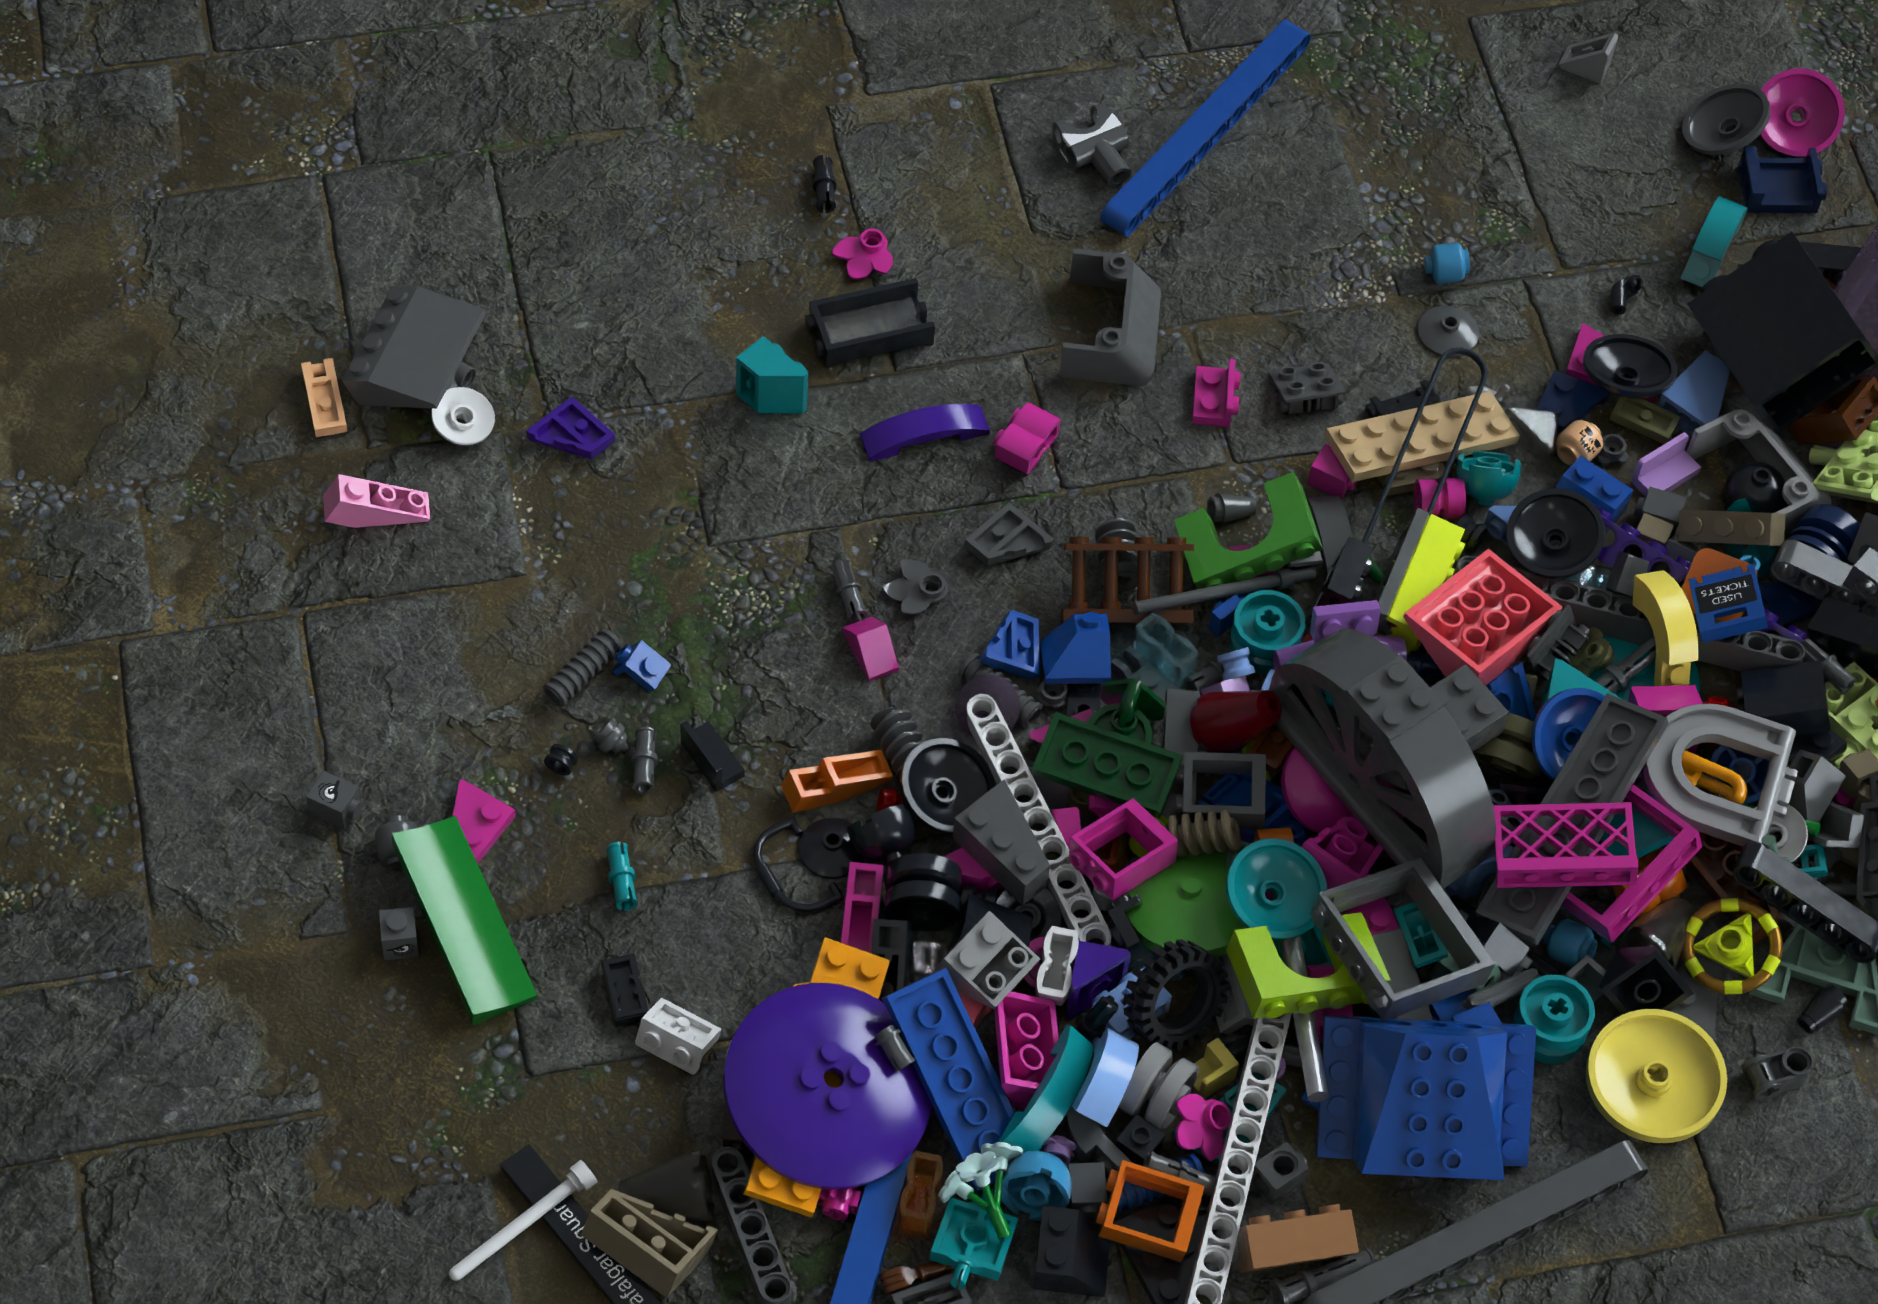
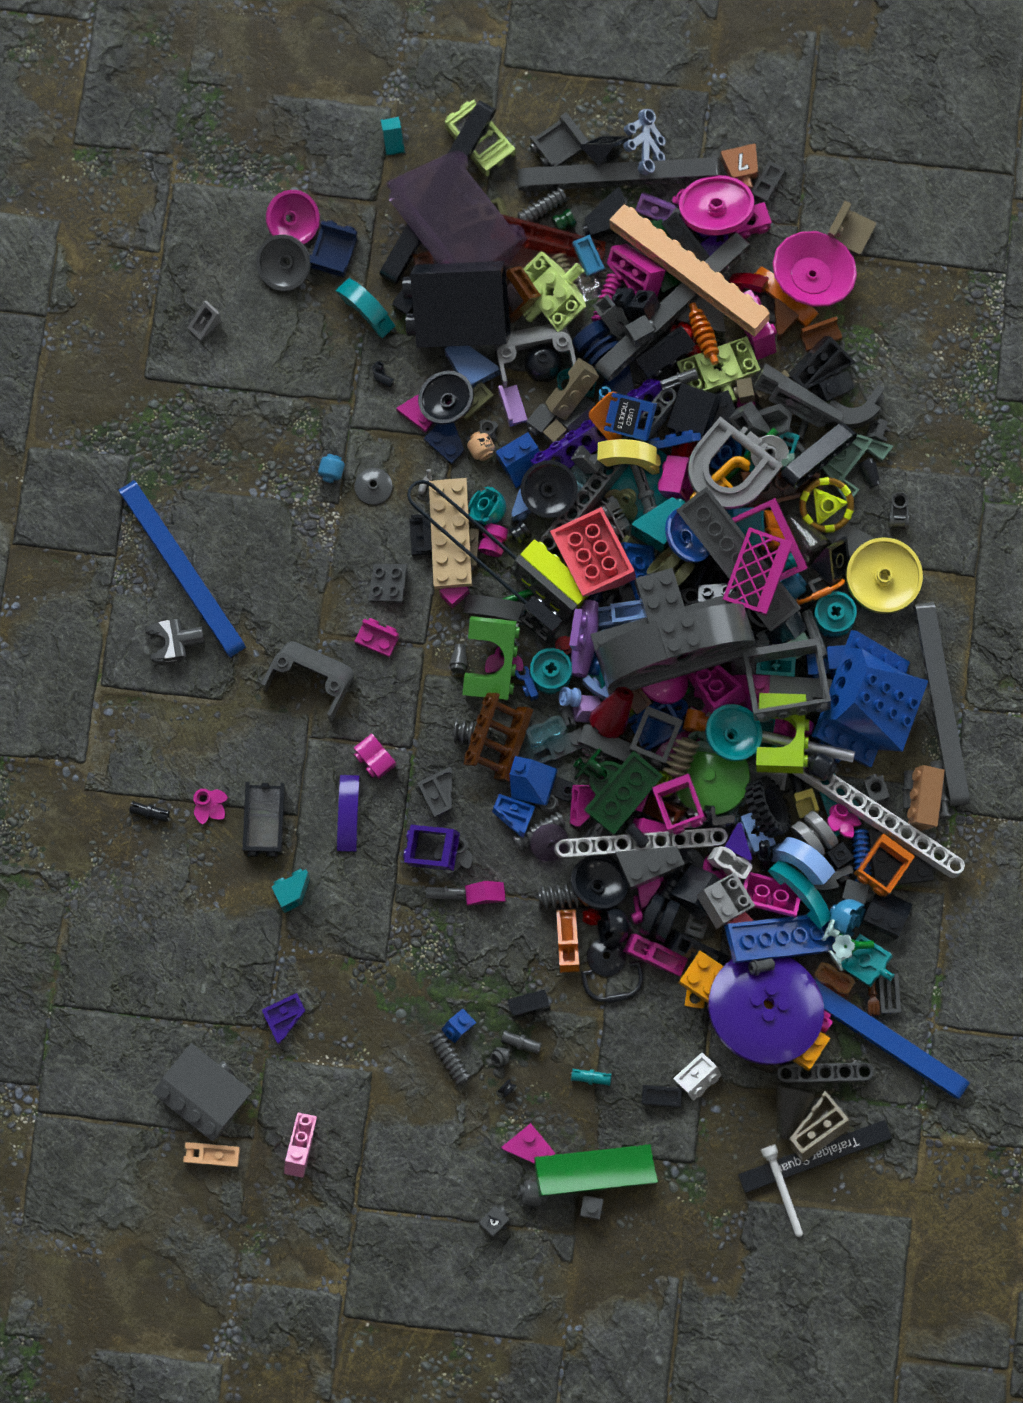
camera: 65 degrees left, 20 degrees up
white dish [431,387,495,445] -> none
lavender plate [1040,1135,1076,1166] -> none
dark grey bar [1133,567,1316,615] -> none
dark grey pin [1142,1151,1216,1198] -> none
clear smoke slope [1504,407,1558,461] -> none
none -> dark purple window [403,825,460,871]
none -> black pin [625,823,650,848]
none -> blue plate [648,430,701,450]
none -> orange piece [796,578,845,605]
none -> black head [807,753,837,781]

